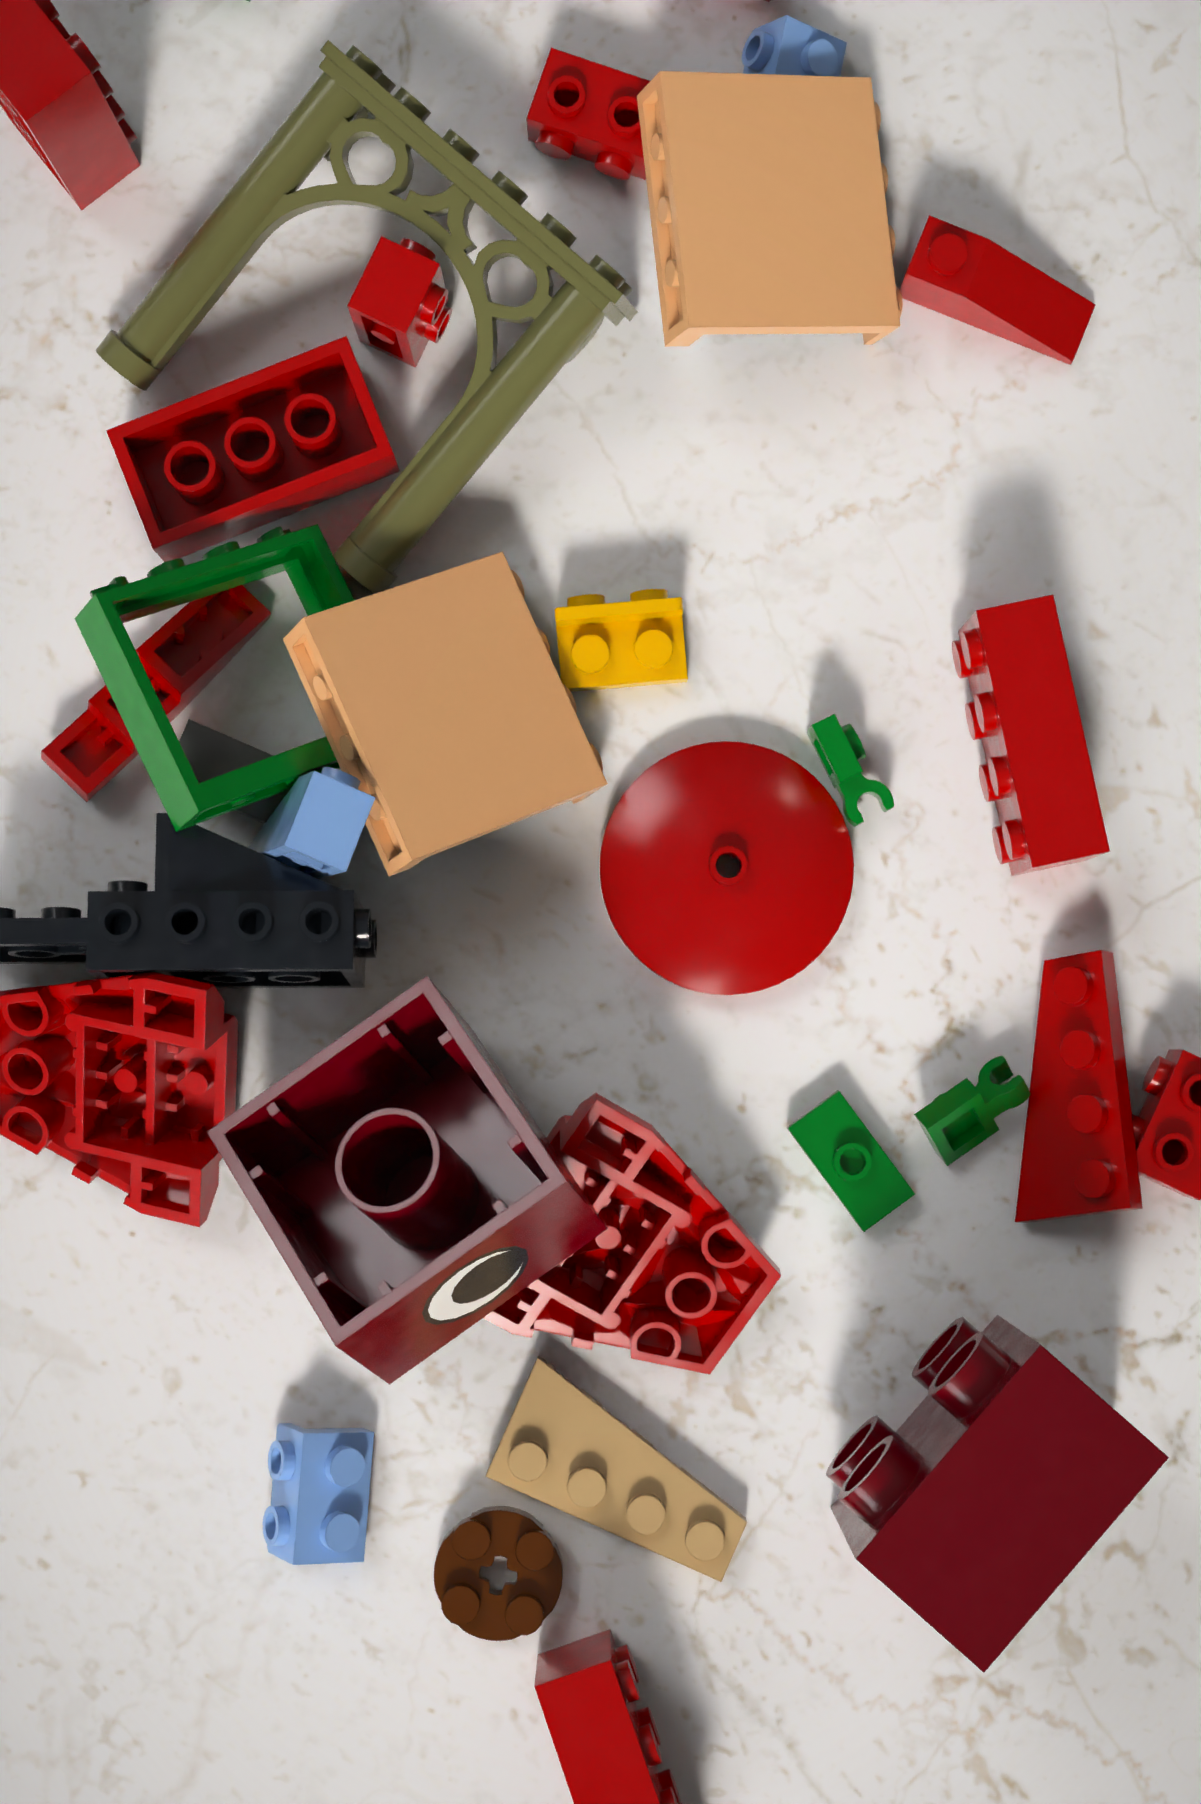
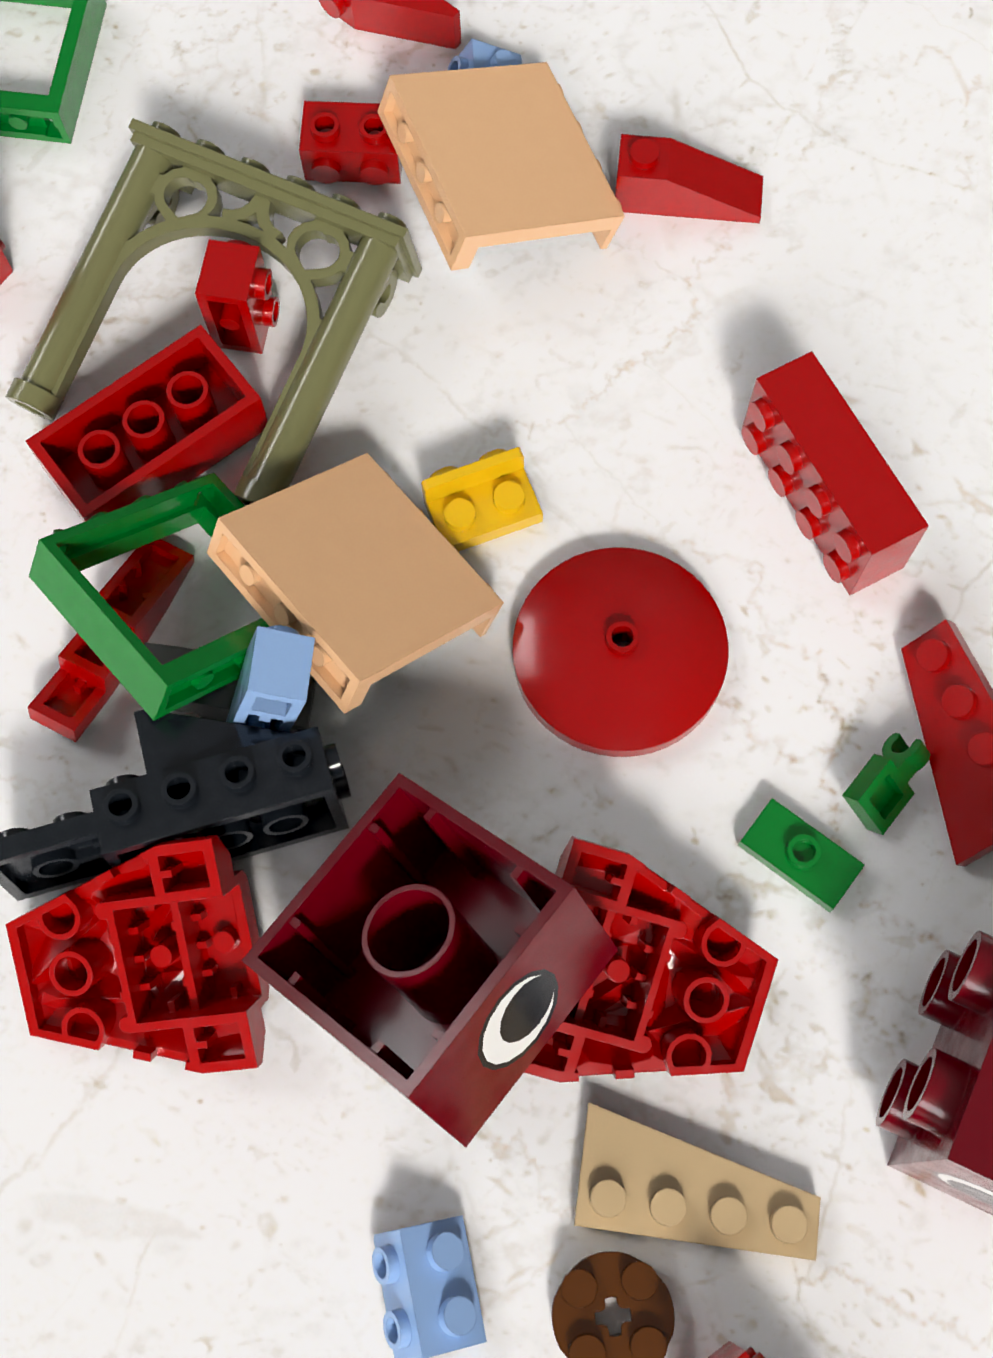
camera: 15 degrees left, 15 degrees down
green plate [807,714,894,827] -> none

